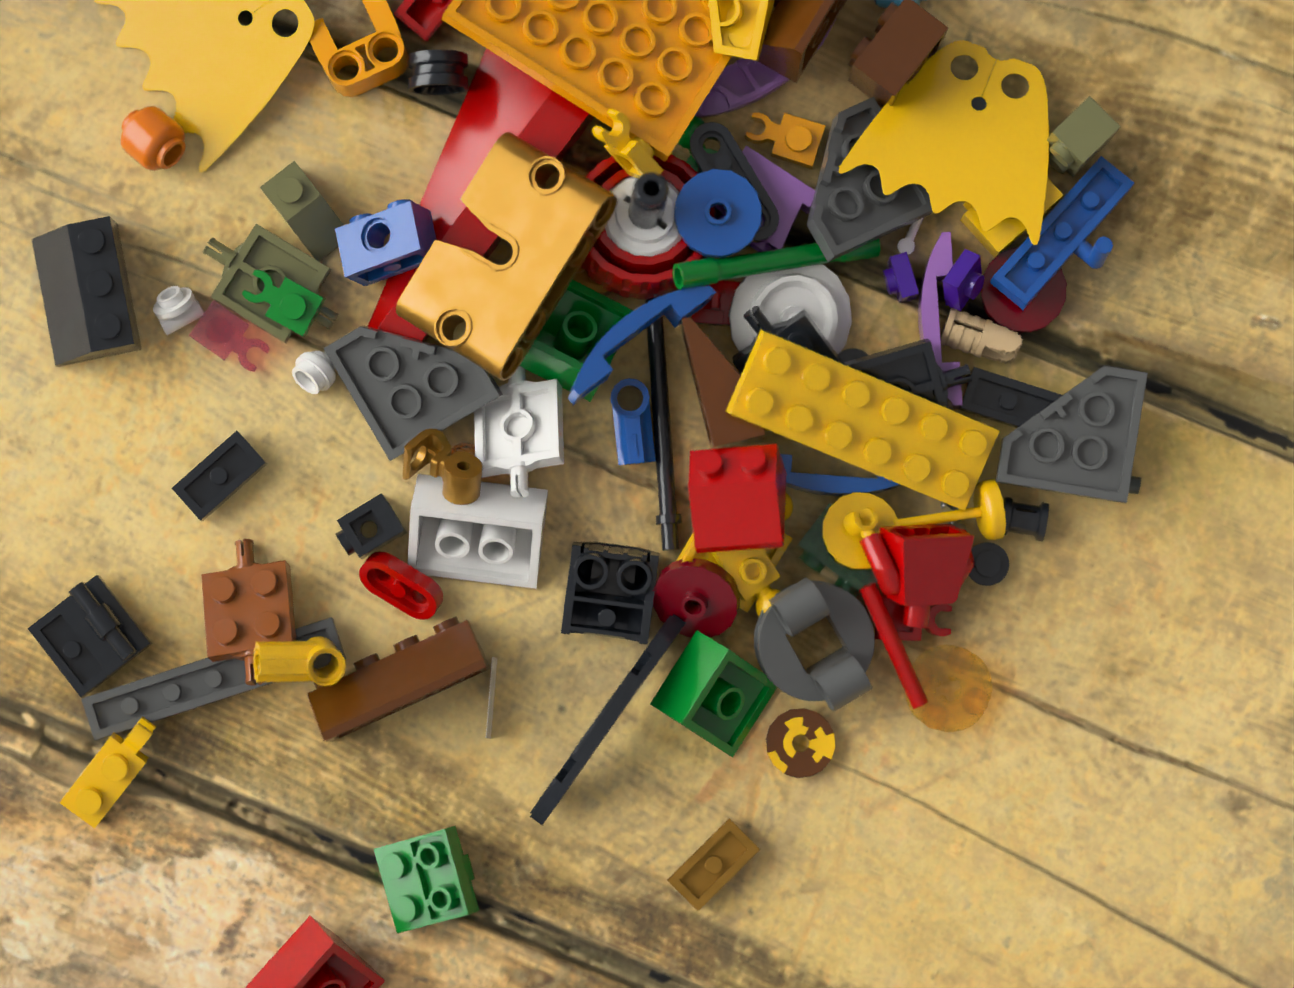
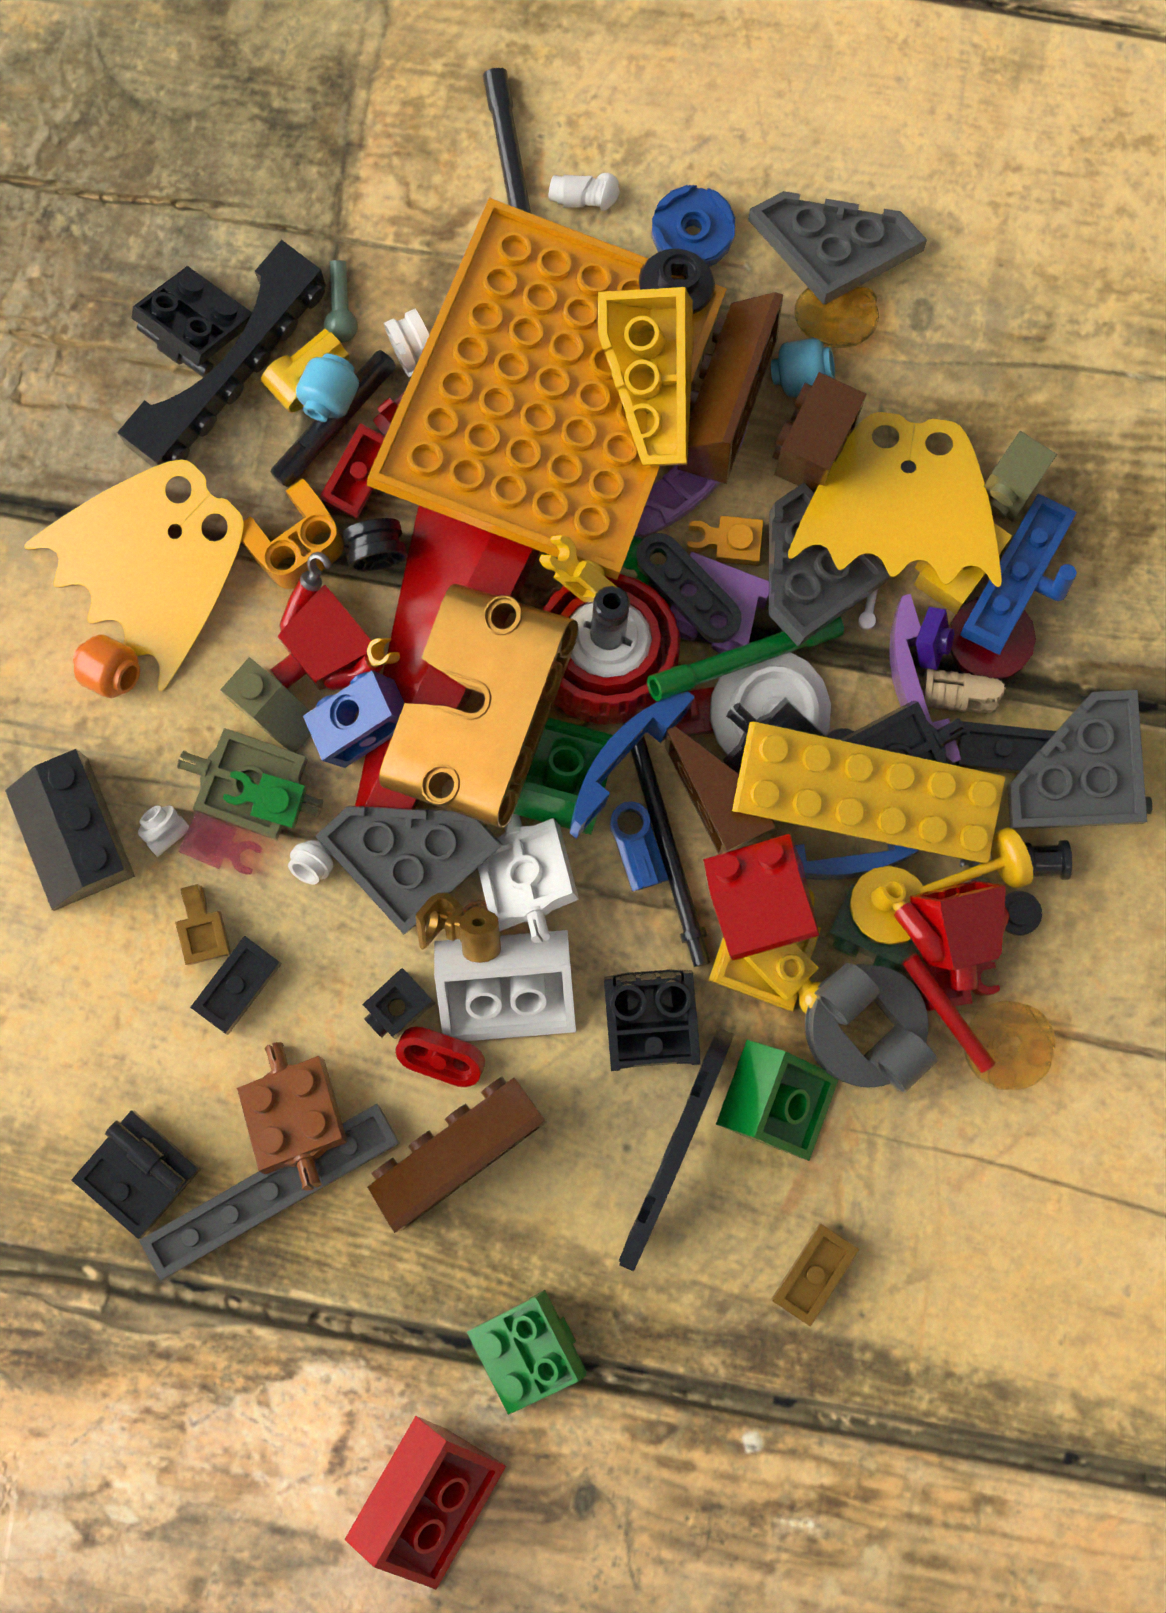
camera: 10 degrees left, 5 degrees down
yellow plate [59,716,157,829] -> none
yellow piece [253,636,346,686] -> none
white sticker [486,657,497,738] -> none
dark red plate [653,558,740,638] -> none
blue plate [674,169,762,258] -> none
reddish brown piece [765,708,836,778] -> none
dark purple plate [883,252,919,304] -> none
none -> pearl gold plate [175,884,231,965]
none -> red torso [270,552,400,691]

